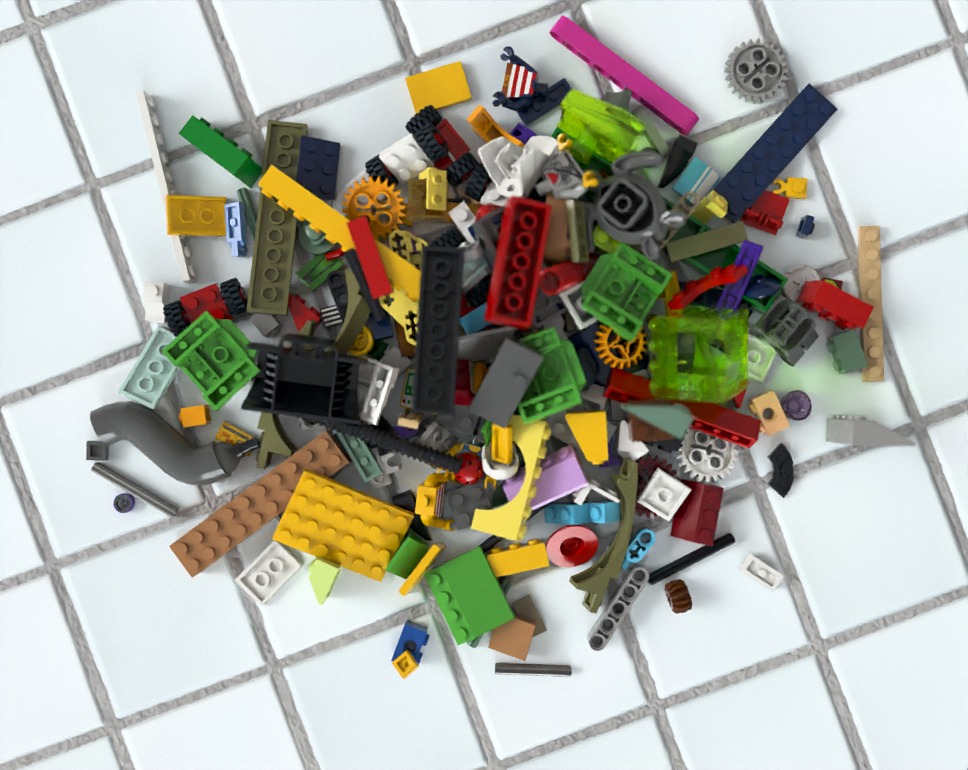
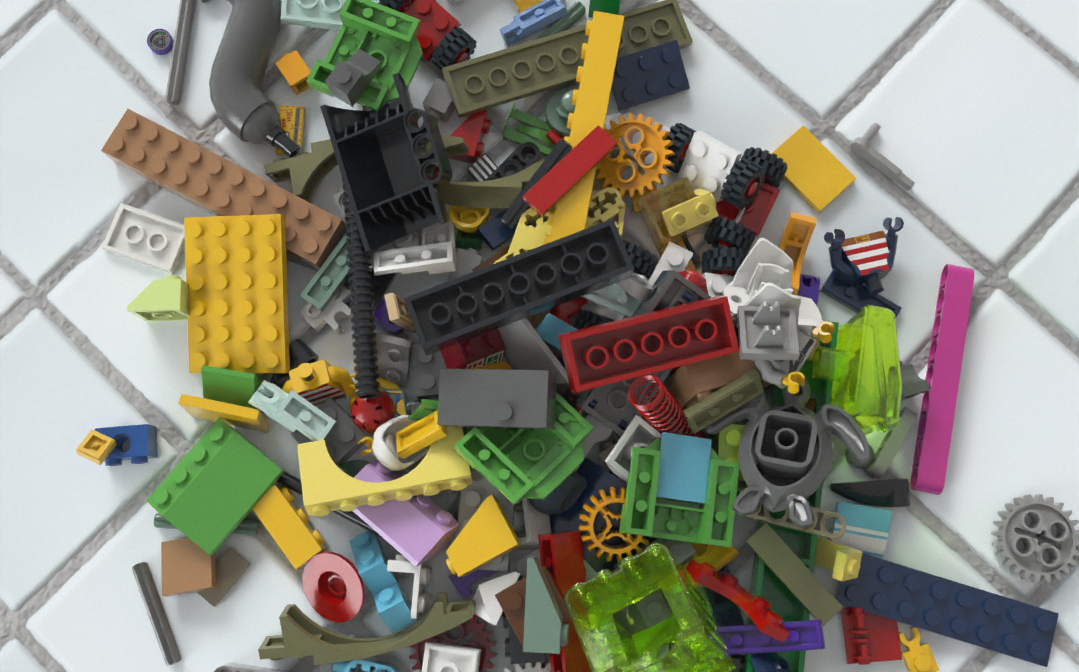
camera: 70 degrees right, 10 degrees down
none -> light aqua plate [248,380,336,442]
none -> dark grey arch [325,49,382,107]
none -> medium azure sticker [656,432,712,503]
none -> light grey plate [737,301,800,360]
none -> light grey piece [850,123,915,191]

